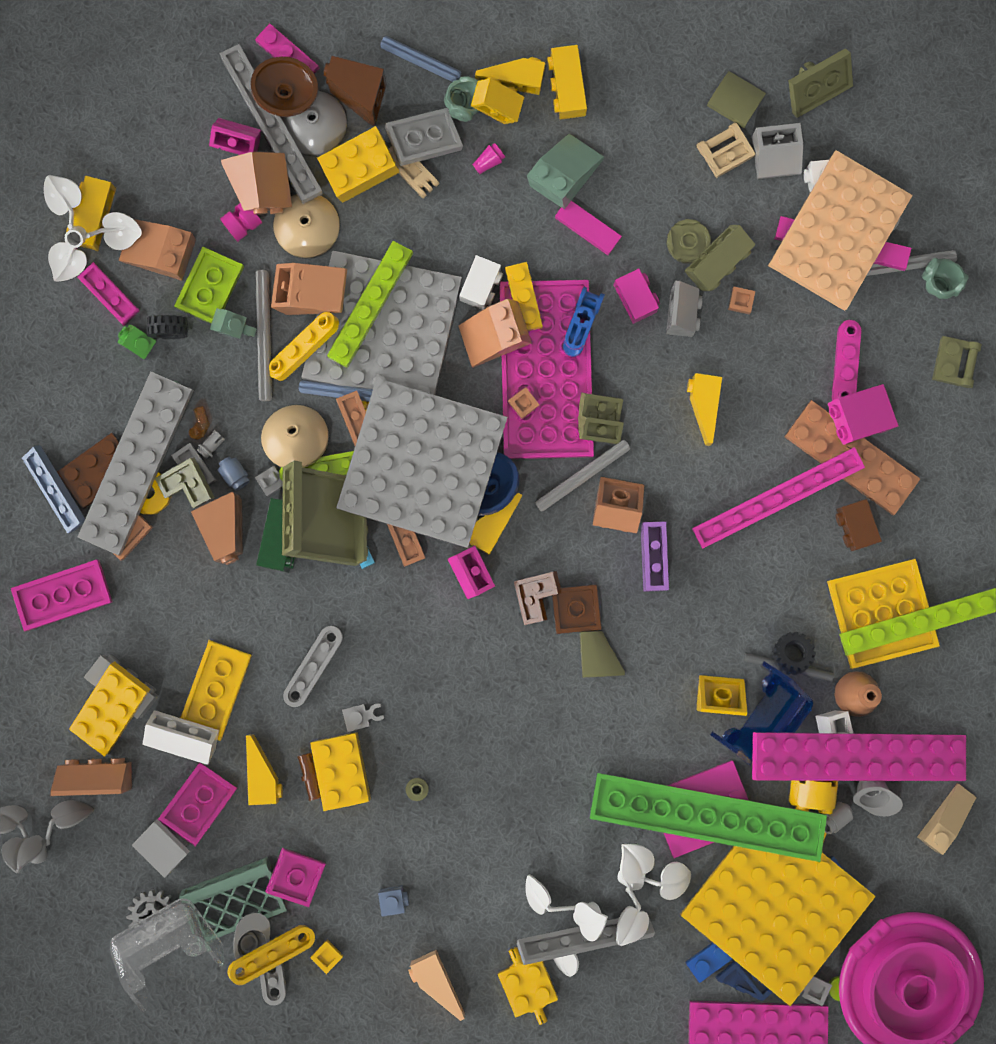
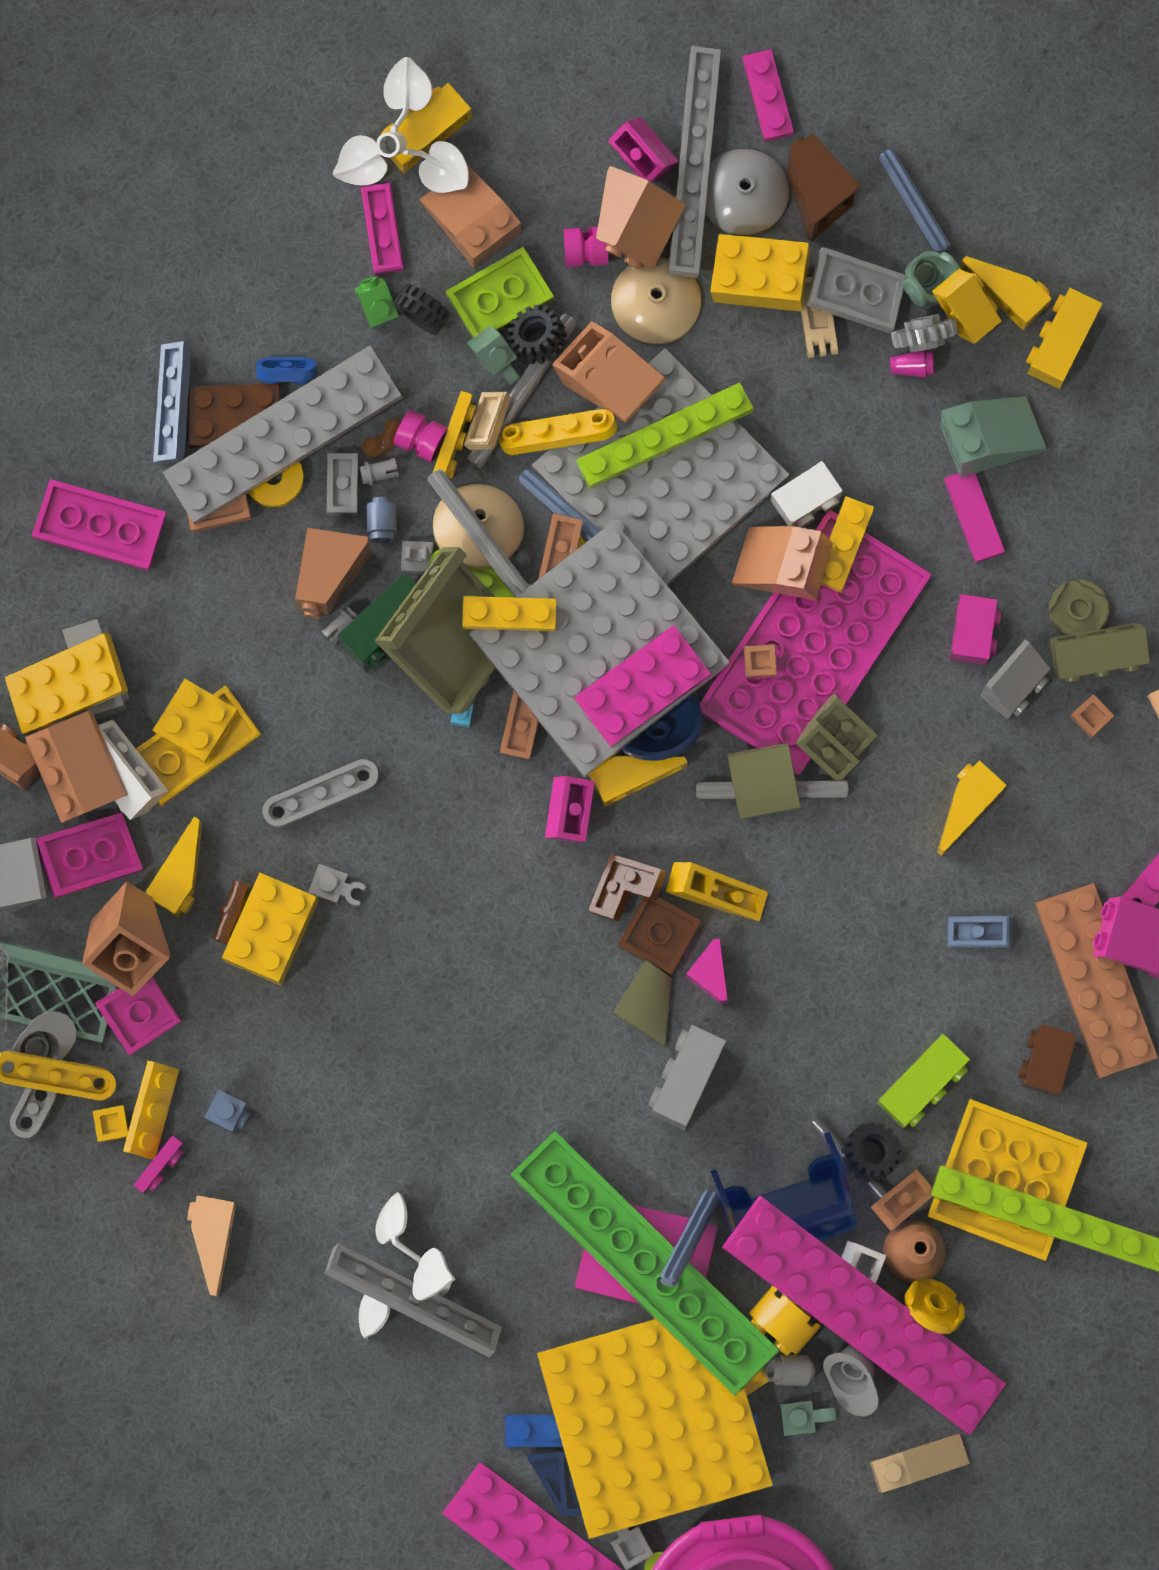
camera: 40 degrees right, 5 degrees down
plate [155,457,215,508] -> none
reddish brown dish [251,56,318,117] -> none
olive plate [406,778,428,801] -> none
yellow plate [498,947,558,1025] -> none
blue piece [563,287,605,357] -> none
nougat slope [593,477,644,533] -> none
white plant [616,844,691,946] -> none
medium lavender brick [641,522,669,592] -> none
dark pink plate [692,447,865,549] -> none
yellow slope [697,675,747,716] -> none
none -> nougat slope [25,710,127,823]
none -> nougat slope [82,882,170,996]
none -> yellow plate [123,1061,180,1160]
none -> dark pink plate [133,1135,184,1194]
none -> yellow plate [153,679,238,763]
none -> blue plate [256,357,317,385]
none -> light grey pin [321,606,357,645]
none -> dark pink wheel [393,409,448,463]
none -> light grey axle [428,469,529,597]
none -> yellow plate [433,391,477,479]
none -> yellow plate [462,596,556,632]
none -> tan tile [464,392,512,450]
none -> black tyre [508,305,567,364]
none -> dark pink plate [574,625,711,748]
none -> light grey brick [648,1025,726,1131]
none -> sand blue axle [661,1190,719,1287]
none -> yellow slope [665,862,768,921]
none -> dark pink slope [686,939,727,1004]
none -> olive slope [727,743,801,819]
none -> sand green plate [780,1401,837,1436]
none -> nougat plate [871,1169,933,1231]
none -> lime brick [876,1034,970,1128]
none -> light grey gear [891,314,958,352]
none -> yellow tile [904,1278,965,1334]
none -> sand blue slope [947,916,1013,949]

